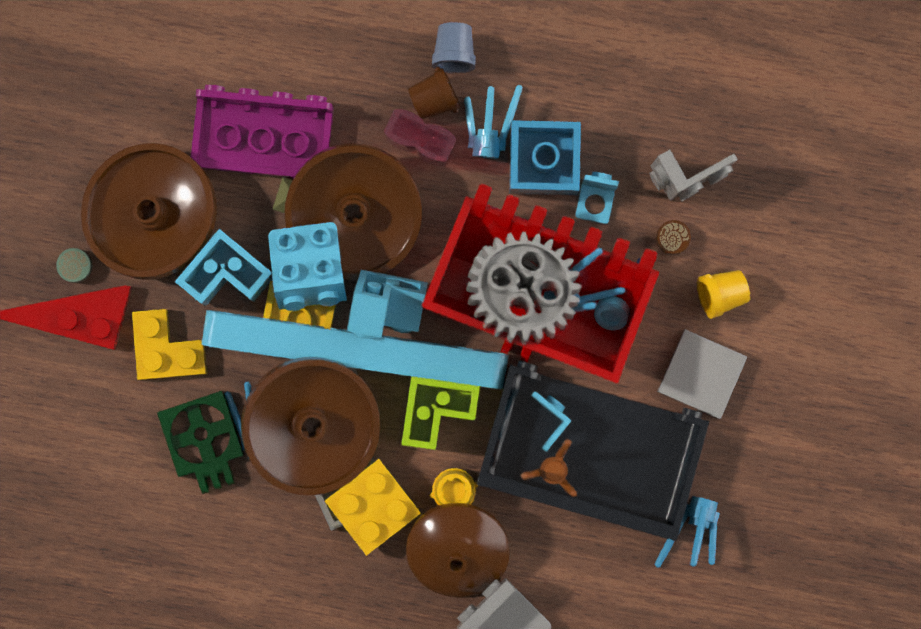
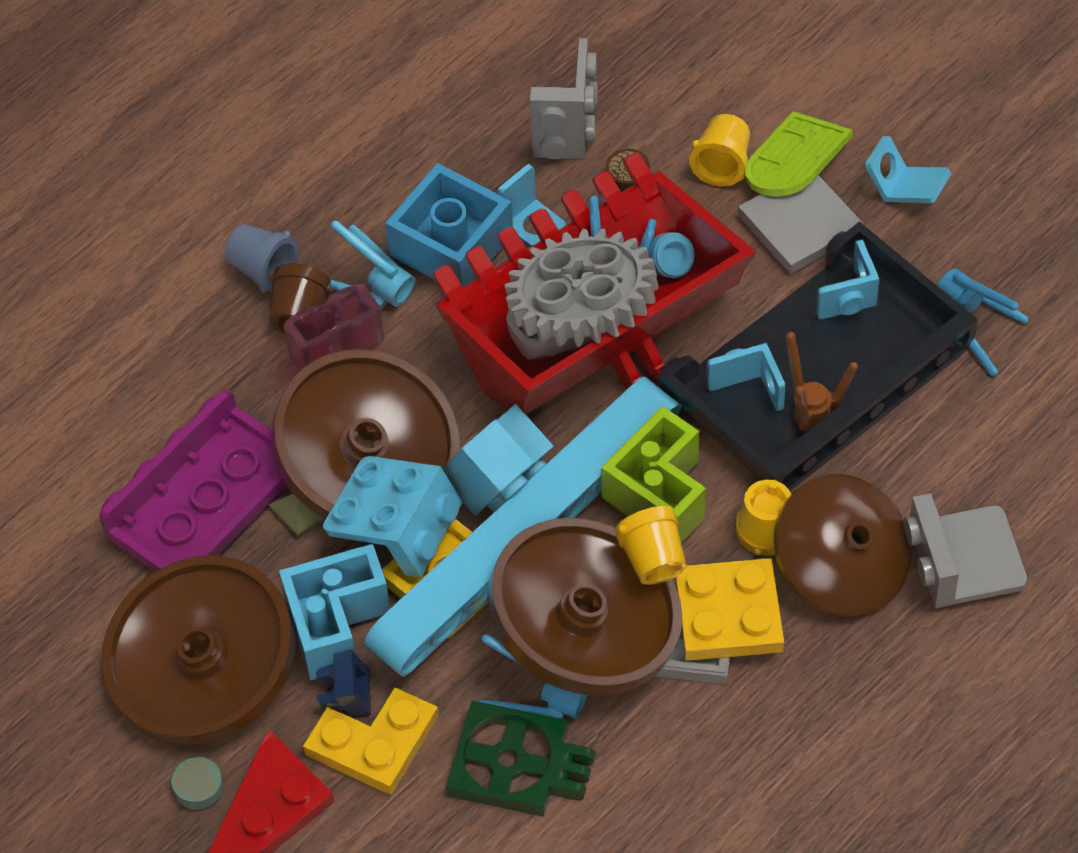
camera: 50 degrees left, 30 degrees down
none -> dark blue tile [316,650,371,718]
none -> yellow piece [615,506,687,585]
none -> lime window [745,111,853,197]
none -> medium azure bracket [816,240,879,319]
none -> medium azure bracket [865,136,951,203]

